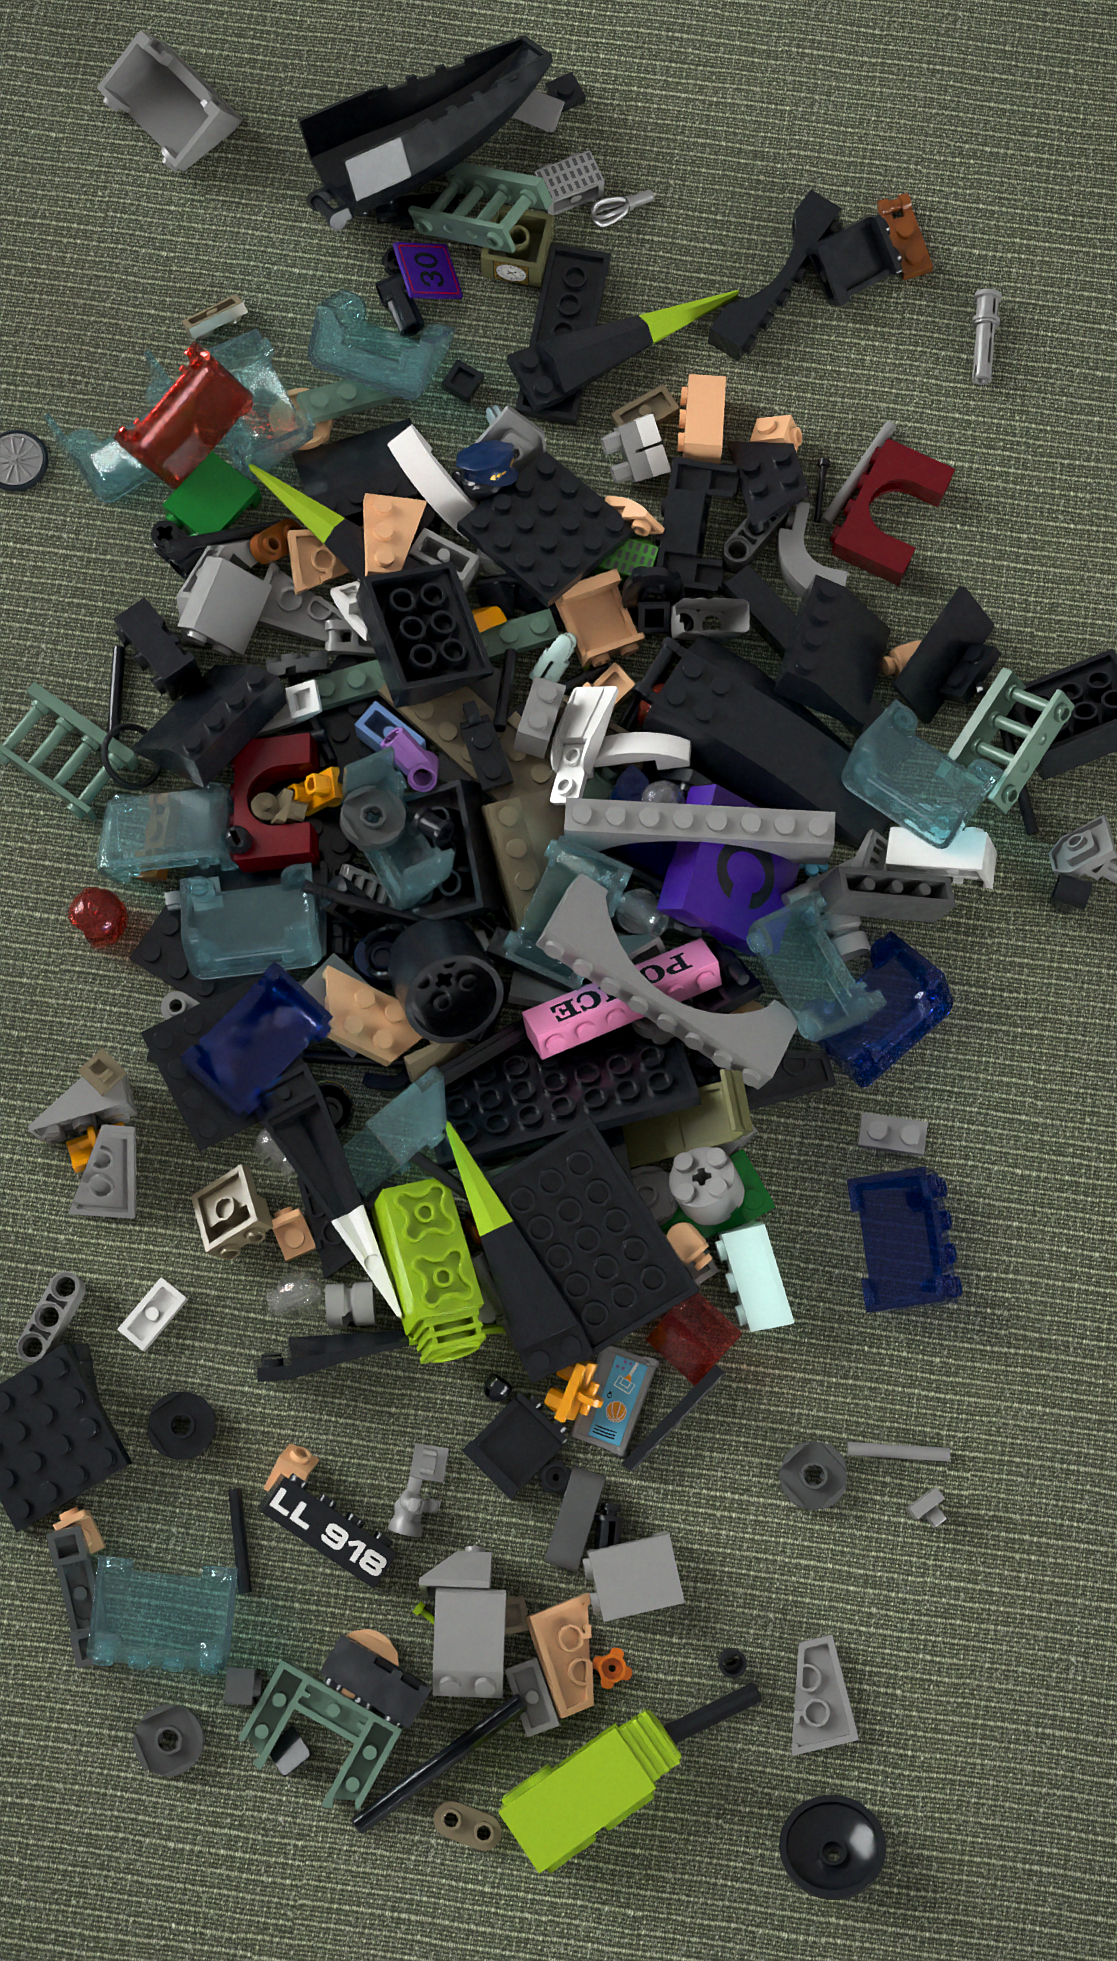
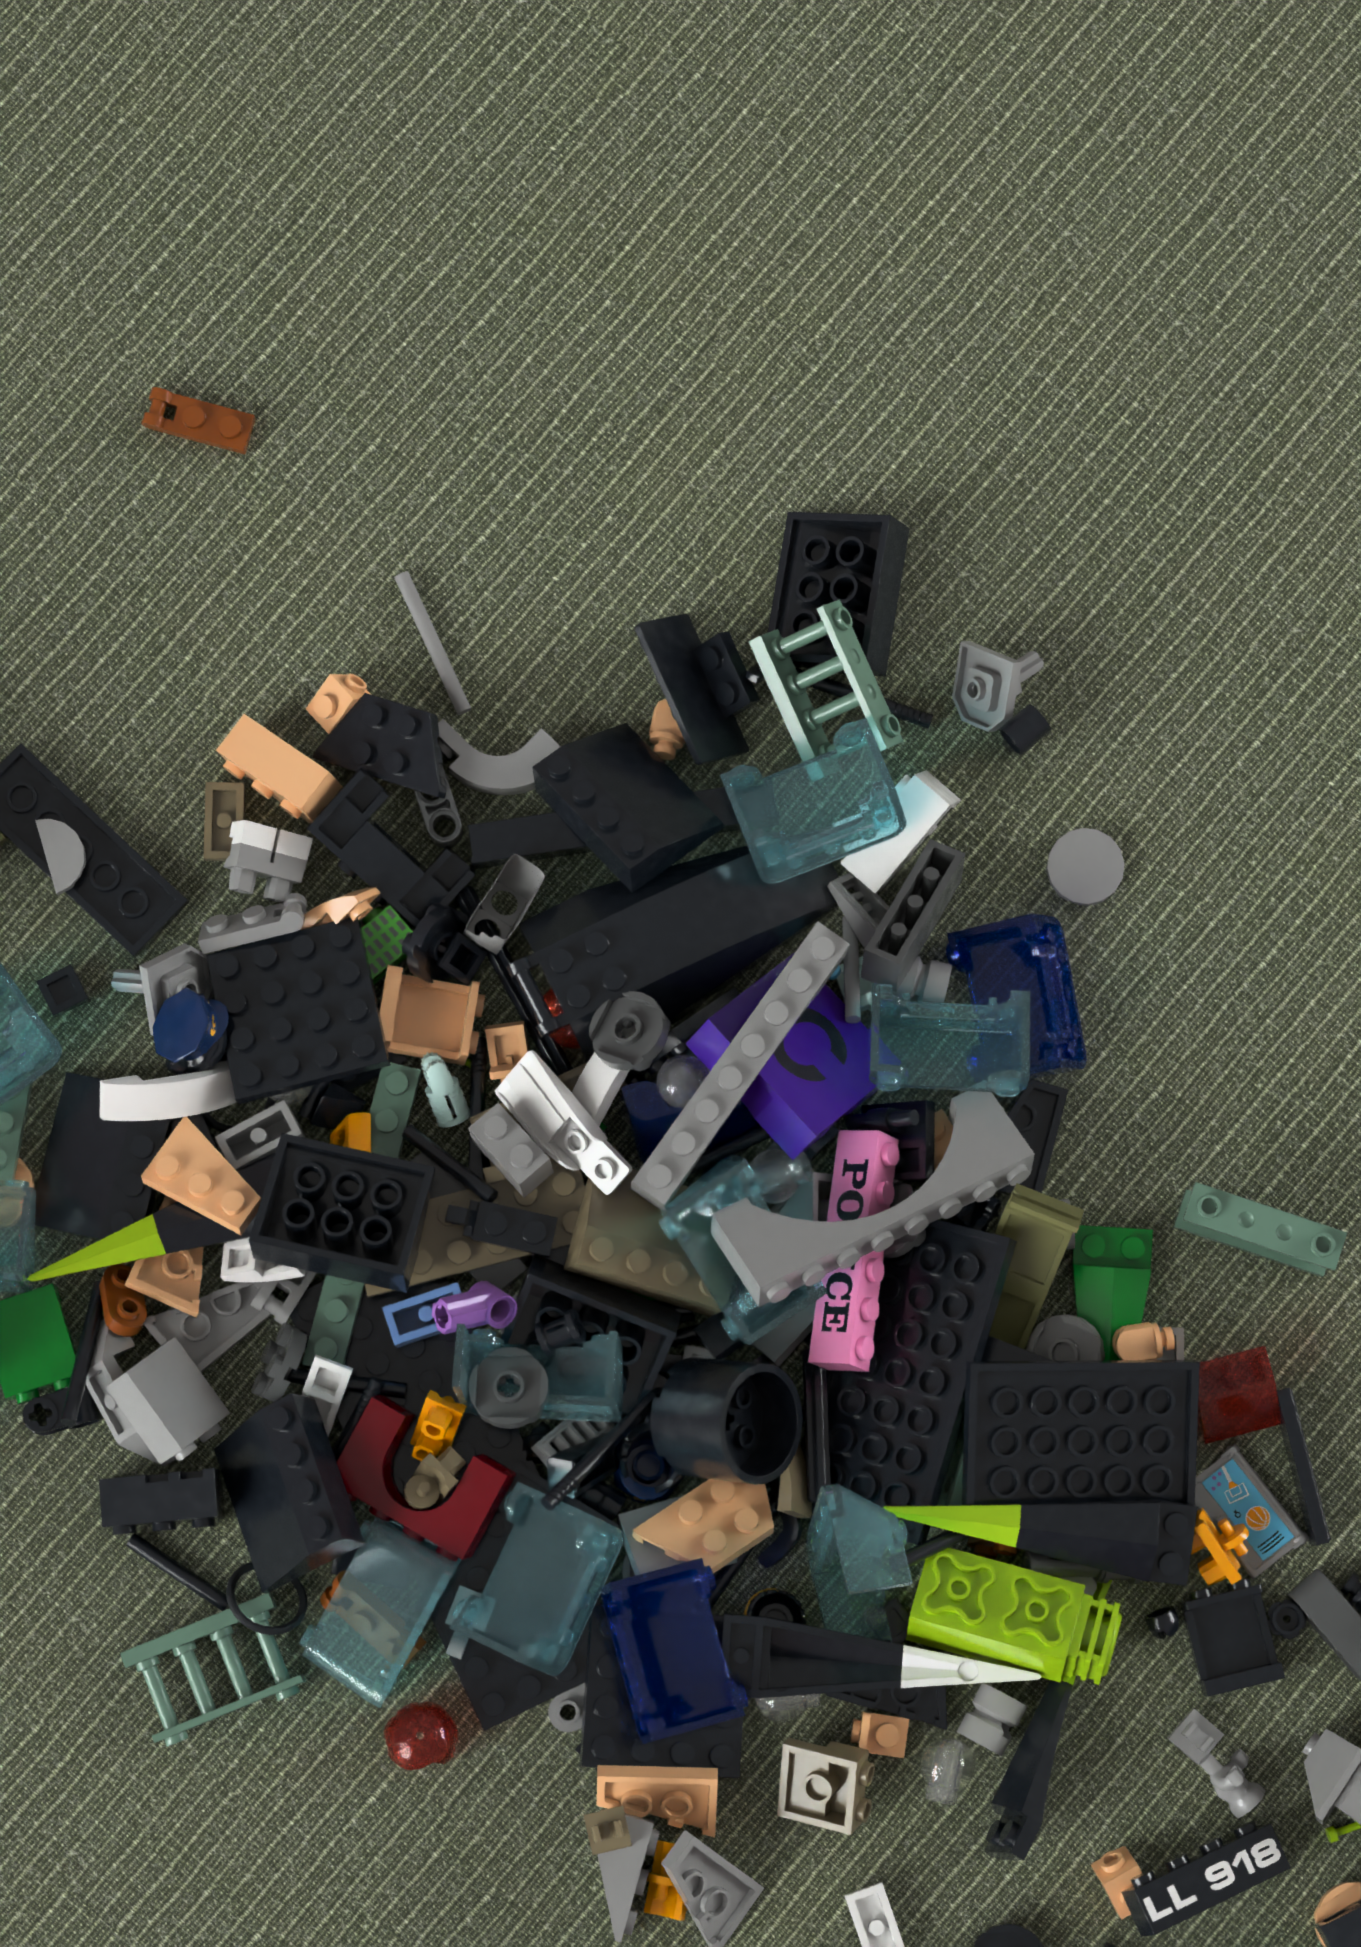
camera: 60 degrees left, 5 degrees up
black hinge [224,825,253,854] -> none
black plate [506,290,739,412] -> none
sand green arm [582,765,620,800] -> none
light grey brick [669,1147,744,1225] -> none
black arch [708,190,842,362] -> none
light aqua slope [715,1221,794,1332] -> none
black panel [806,214,903,306] -> none
black piece [814,458,830,523] -> none
dark red arch [829,438,955,586] -> none
clear blue windscreen [847,1166,963,1314] -> none
light grey plate [857,1112,928,1156] -> none
light grey pin [971,289,1002,385] -> none
none -> light grey tile [35,819,86,896]
none -> light grey plate [198,893,307,954]
none -> dark grey plate [589,991,670,1071]
none -> light nougat wing [596,1765,718,1838]
none -> light grey tile [1046,828,1124,906]
none -> sand green fence [1173,1182,1347,1277]

